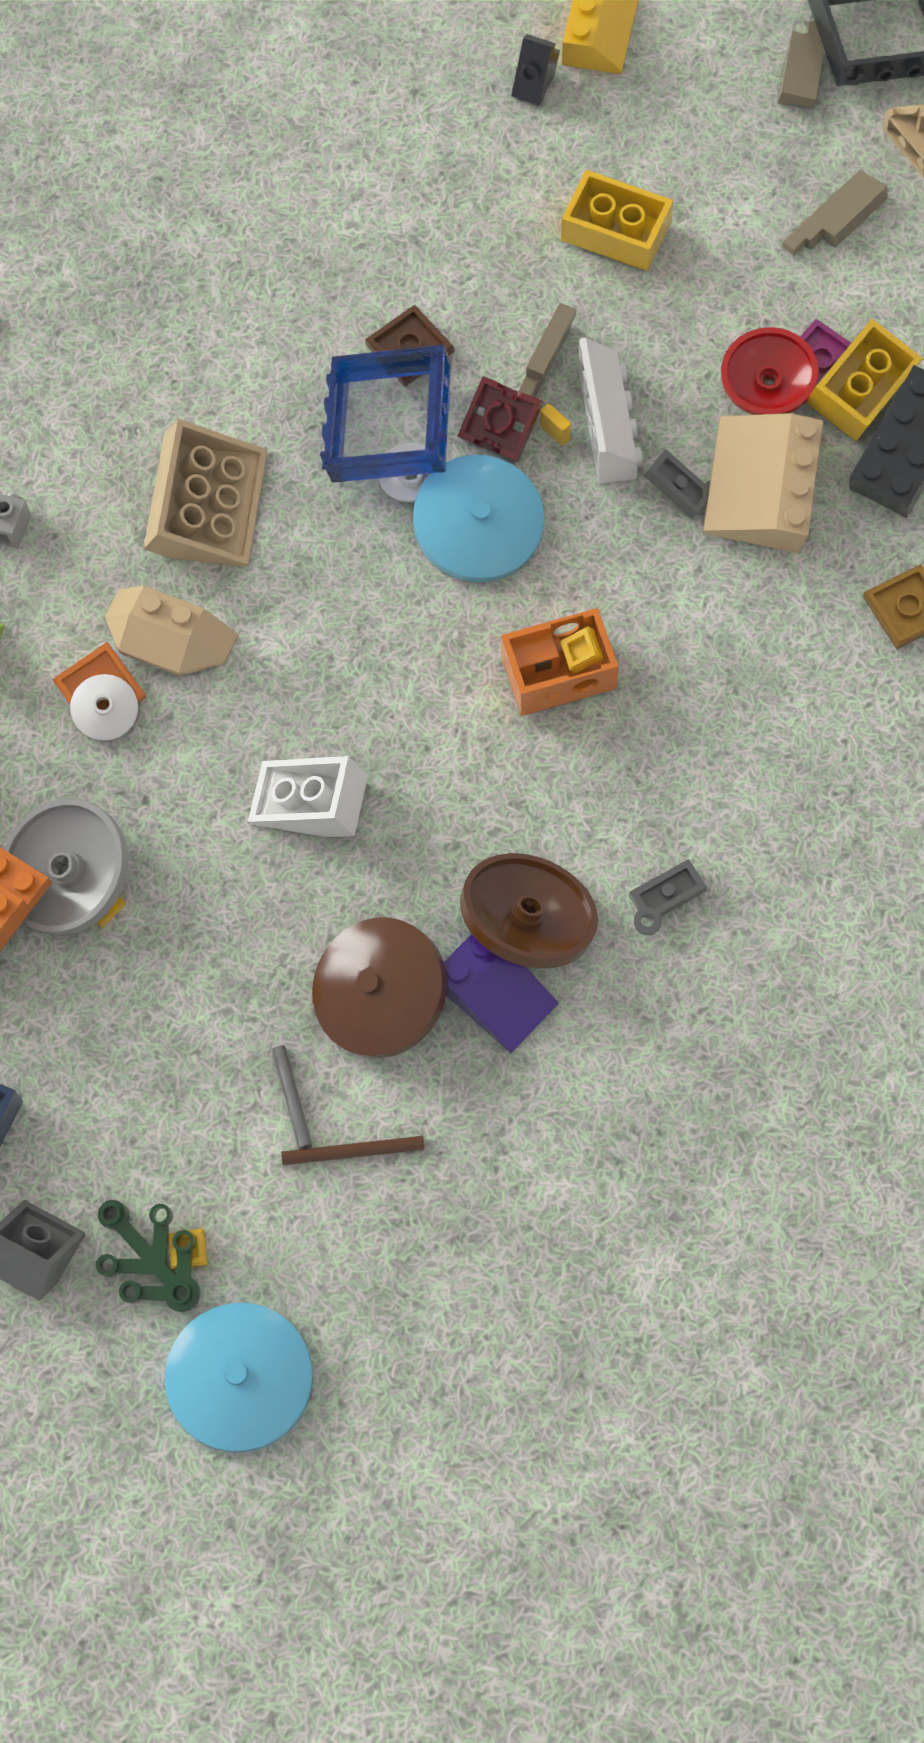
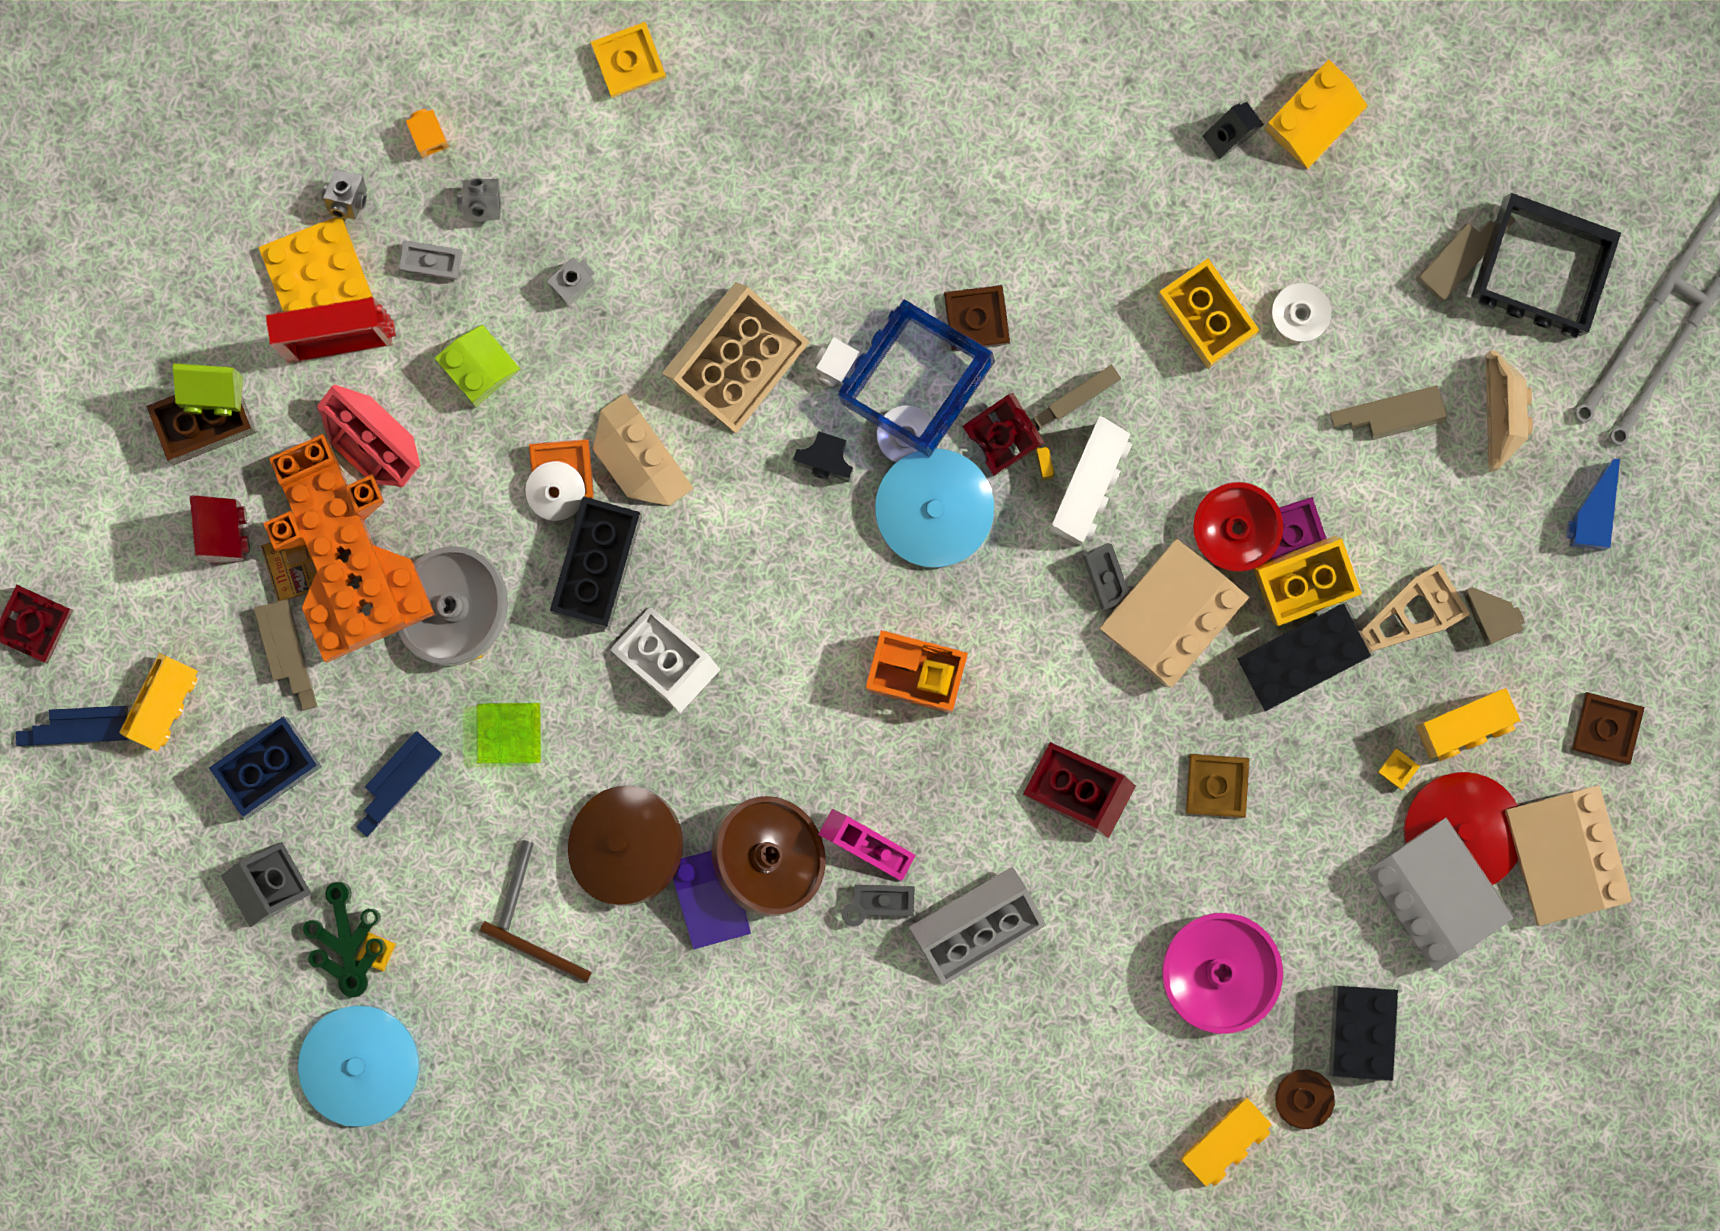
camera: 30 degrees right, 15 degrees up
none -> dark blue piece [356,731,443,837]
none -> clear neon green slope [476,703,541,764]
none -> black brick [550,496,642,630]
none -> black brick [793,431,853,482]
none -> white brick [814,337,860,387]
none -> dark pink slope [818,809,916,881]
none -> light grey slope [909,866,1046,986]
none -> dark red slope [1023,742,1136,839]
none -> white dish [1272,283,1331,342]

